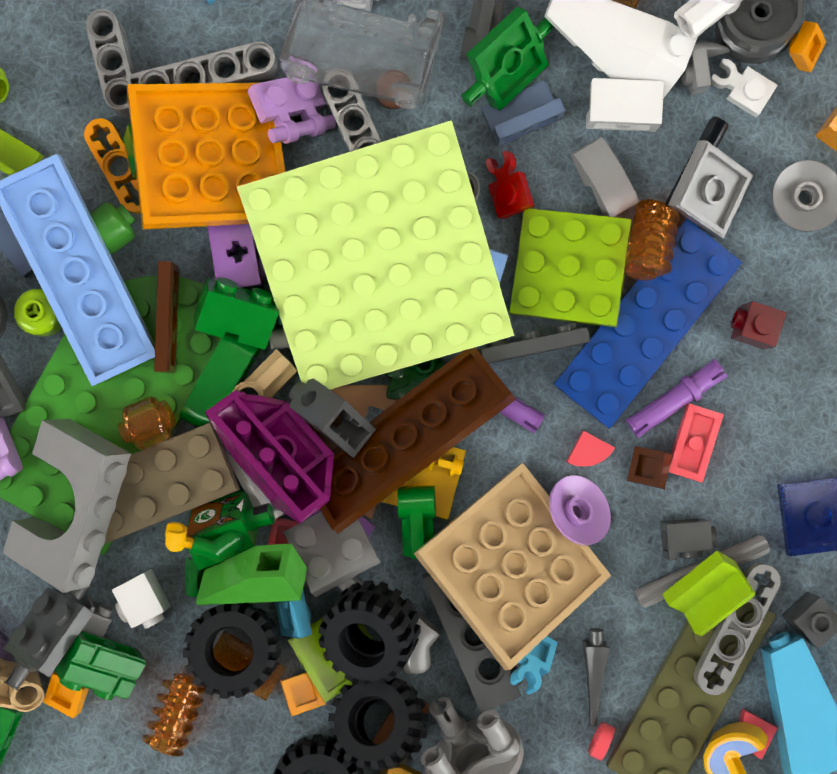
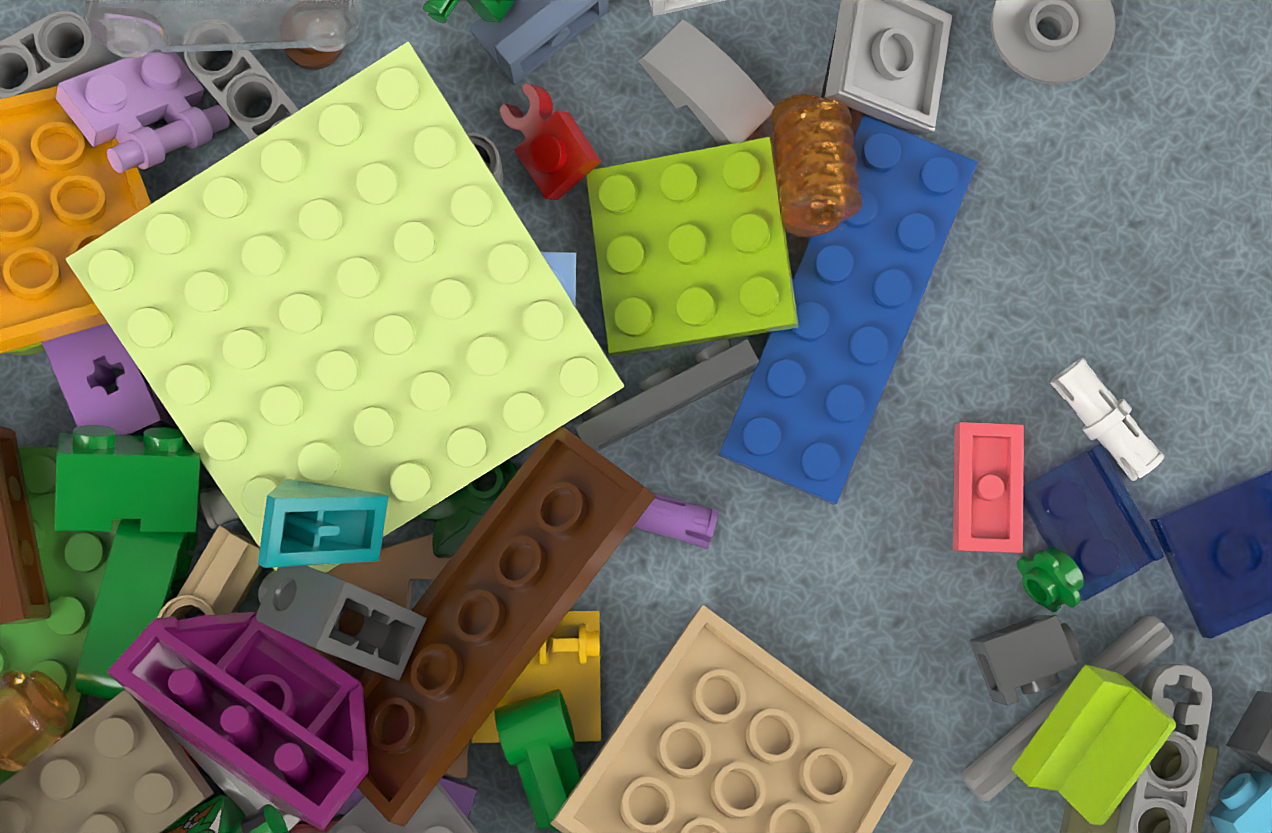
camera: 20 degrees left, 5 degrees down
lavender dish [549,475,611,546] -> none
coral tile [566,431,615,467] -> none
medium lavender pin [625,359,727,439] -> none
reddish brown plate [627,446,673,490] -> none
dark red brick [730,301,787,350] -> none
none -> teal slope [258,479,389,568]
none -> green plate [1016,548,1084,612]
none -> clear blue plate [1023,445,1165,601]
none -> white pin [1050,358,1165,481]

